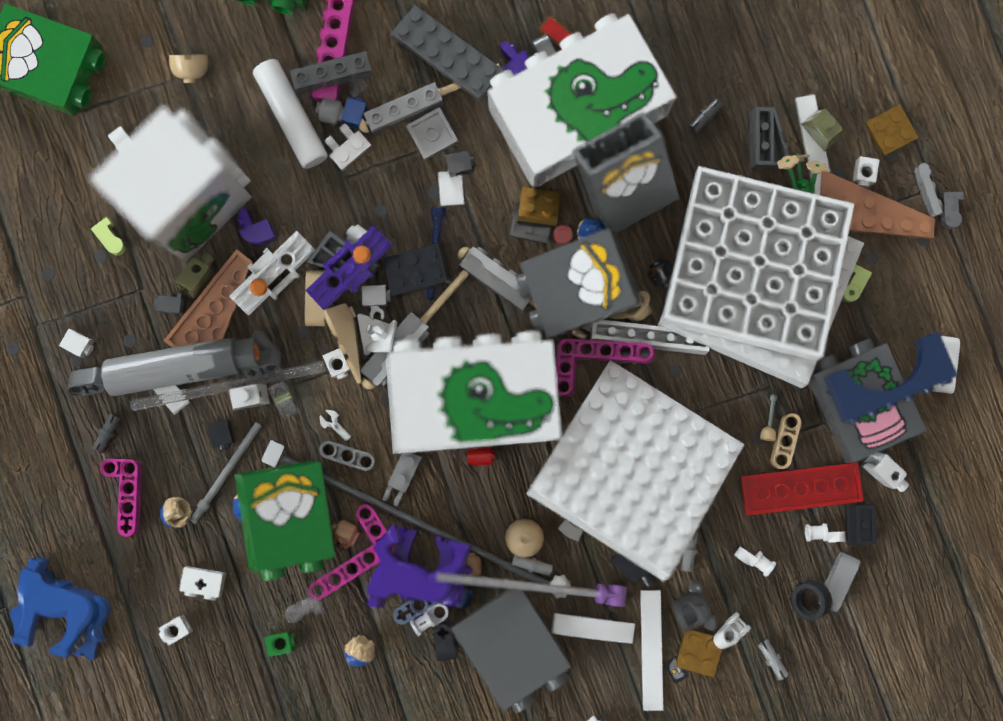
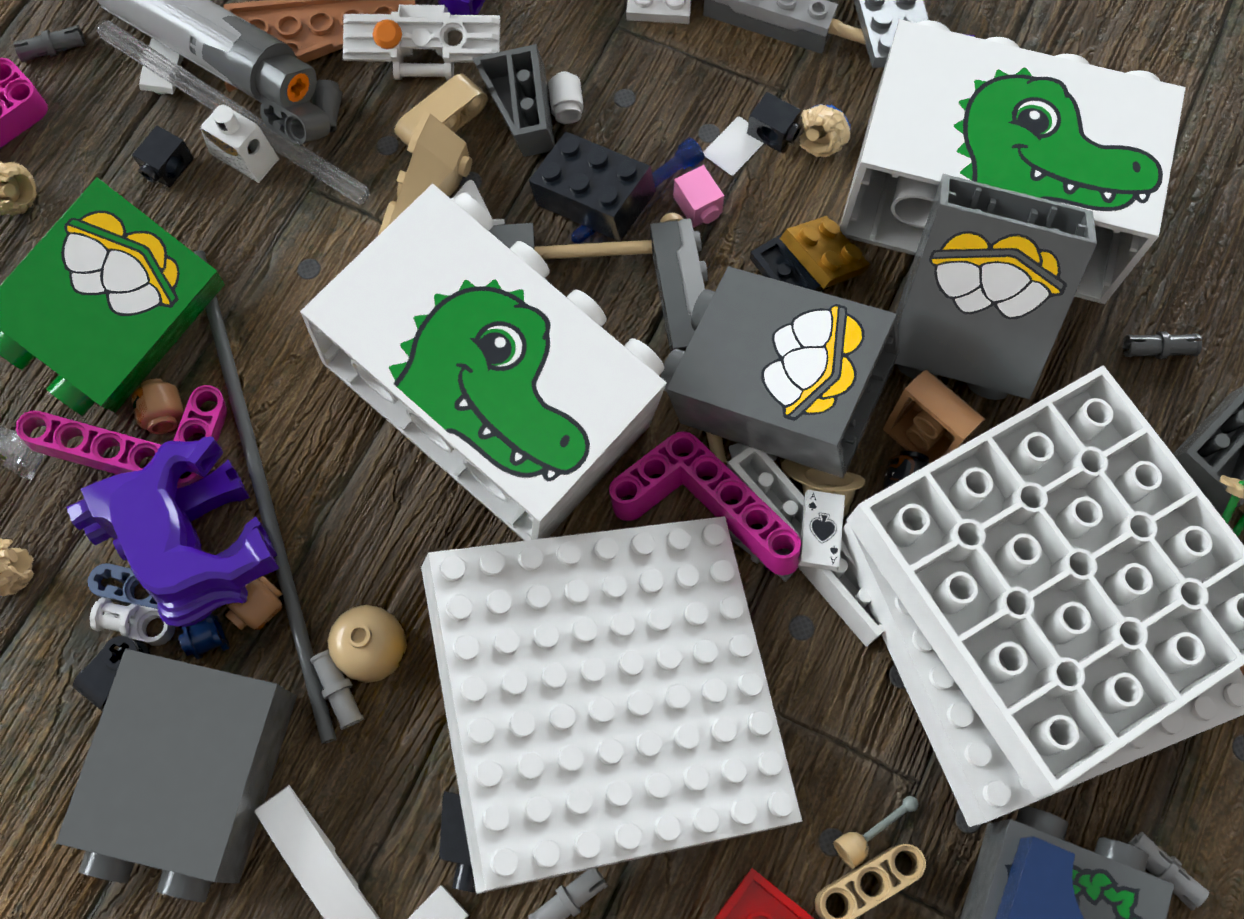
camera: 45 degrees right, 15 degrees down
light grey bar [190,422,262,524] -> none
white sticker [261,440,284,467] -> none
clear leg [267,380,299,420] -> none
dark purple piece [305,225,393,310] -> none
light grey beam [319,441,376,471] -> none
white bar [320,410,351,441] -> none
white brick [323,348,351,380] -> none
light grey brick [362,285,391,320] -> none
light grey hinge [382,452,422,506] -> none
light grey plate [406,107,458,160] -> none
flat silver piece [436,573,627,607] -> none
red brick [467,446,495,466] -> none
white piece [550,575,570,599] -> none
light grey piece [558,519,583,541] -> none
yellowish green leg [842,265,872,303] -> none
none -> bright pink brick [673,165,724,228]
none -> white tile [798,490,845,571]
none -> tan piece [799,104,851,158]
none -> medium nougat brick [883,370,986,463]
none -> light grey pin [1128,832,1209,910]

